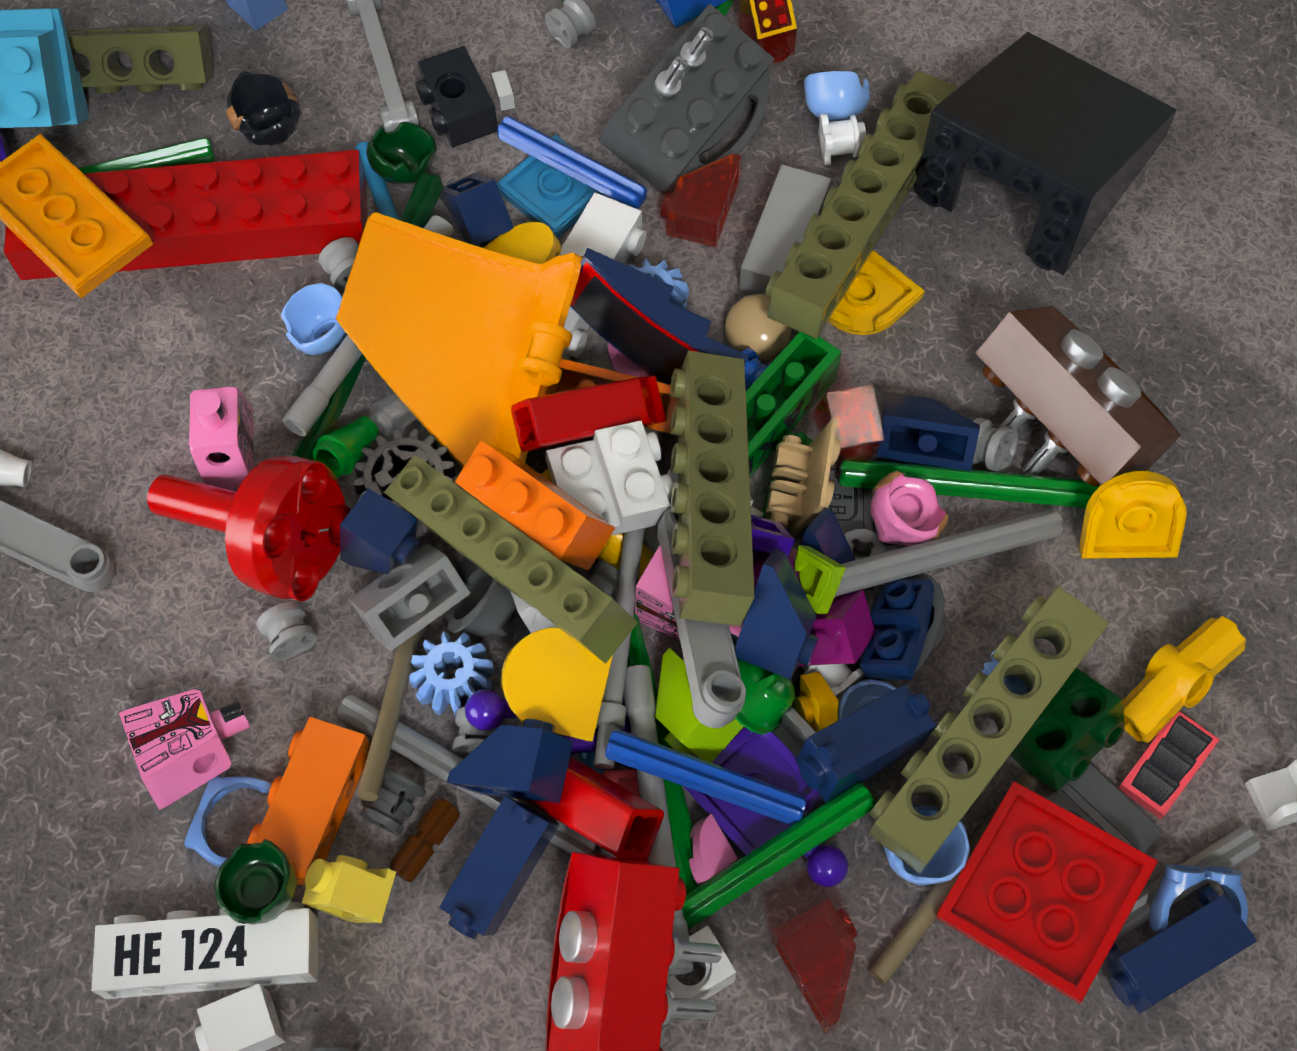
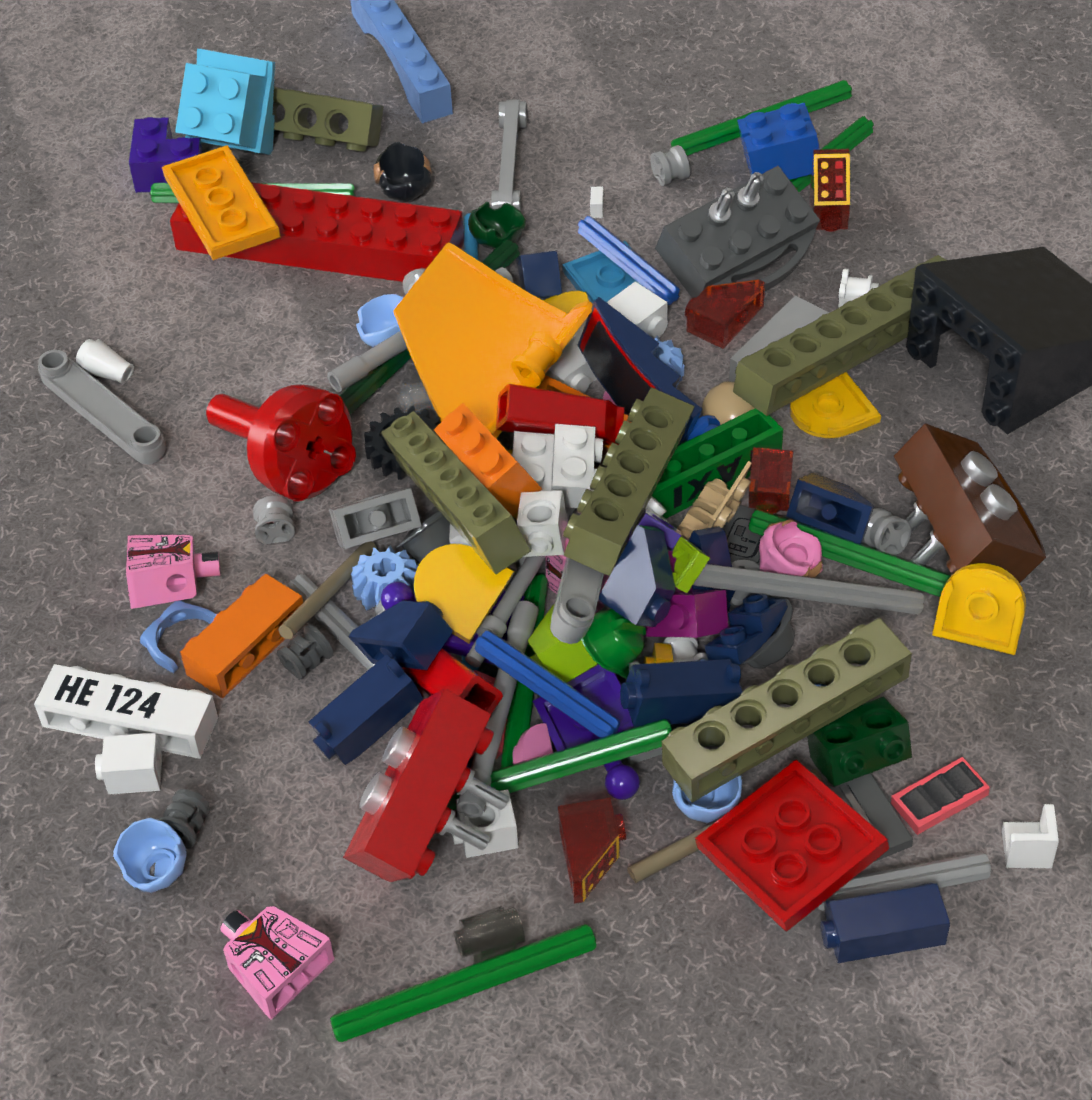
camera: 20 degrees right, 15 degrees down
bright pink torso [189,387,254,489] -> none
dark green hair [214,839,298,925] -> none
light yellow brick [301,855,396,923] -> none
green cone [313,416,379,477] -> none
dark blue slope [340,488,419,574] -> none
reddish brown piece [389,797,460,882] -> none
black brick [415,46,498,148] -> none
light blue hair [804,71,870,122] -> none
yellow piece [1123,616,1246,743] -> none
medium blue cap [1149,864,1248,932] -> none
none -> white brick [516,490,568,557]

